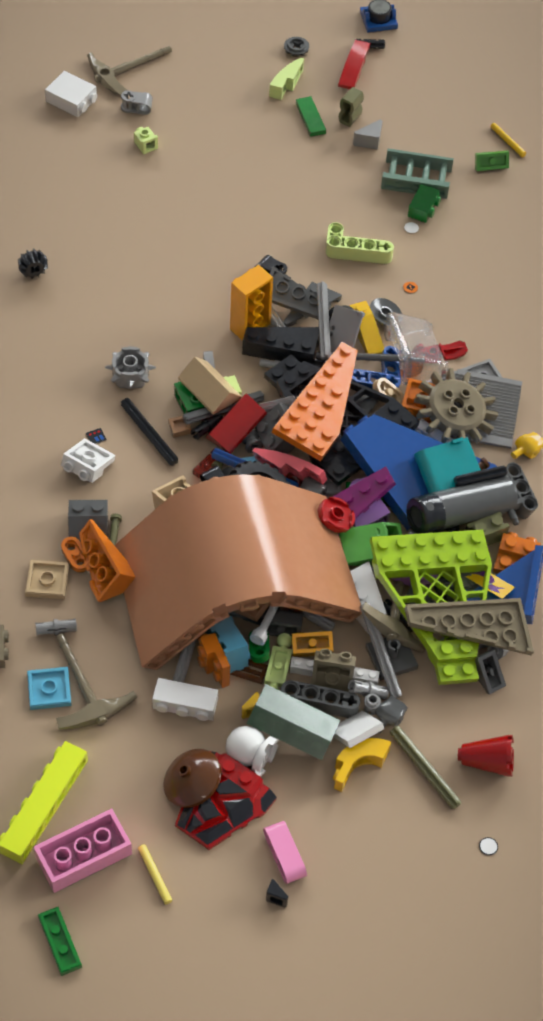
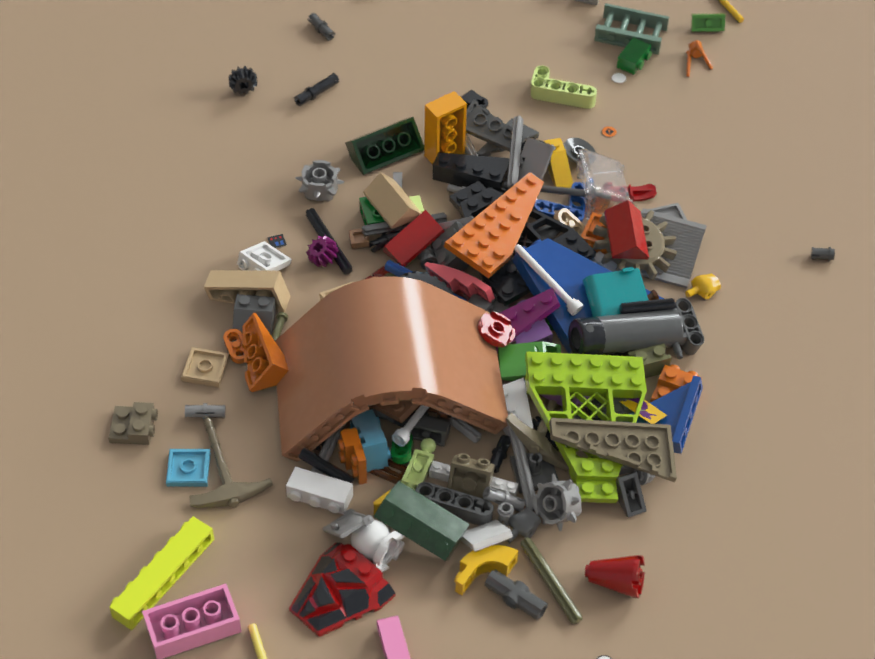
camera: 10 degrees right, 5 degrees down
reddish brown dish [163,749,222,808] -> none
light orange brick [292,631,334,657] -> none
none -> tan wedge [204,270,291,313]
none -> black pin [294,73,339,106]
none -> black axle [298,448,354,483]
none -> magenta gear [306,235,339,268]
none -> dark grey pin [308,13,335,41]
none -> light grey door [323,509,374,538]
none -> dark green slope [345,117,424,175]
none -> dark grey piece [485,569,548,620]
none -> black axle [490,435,511,473]
none -> white piece [514,244,584,316]
none -> light grey brick [533,474,582,531]
none -> red slope [604,200,649,260]
none -> orange plant [686,40,713,77]

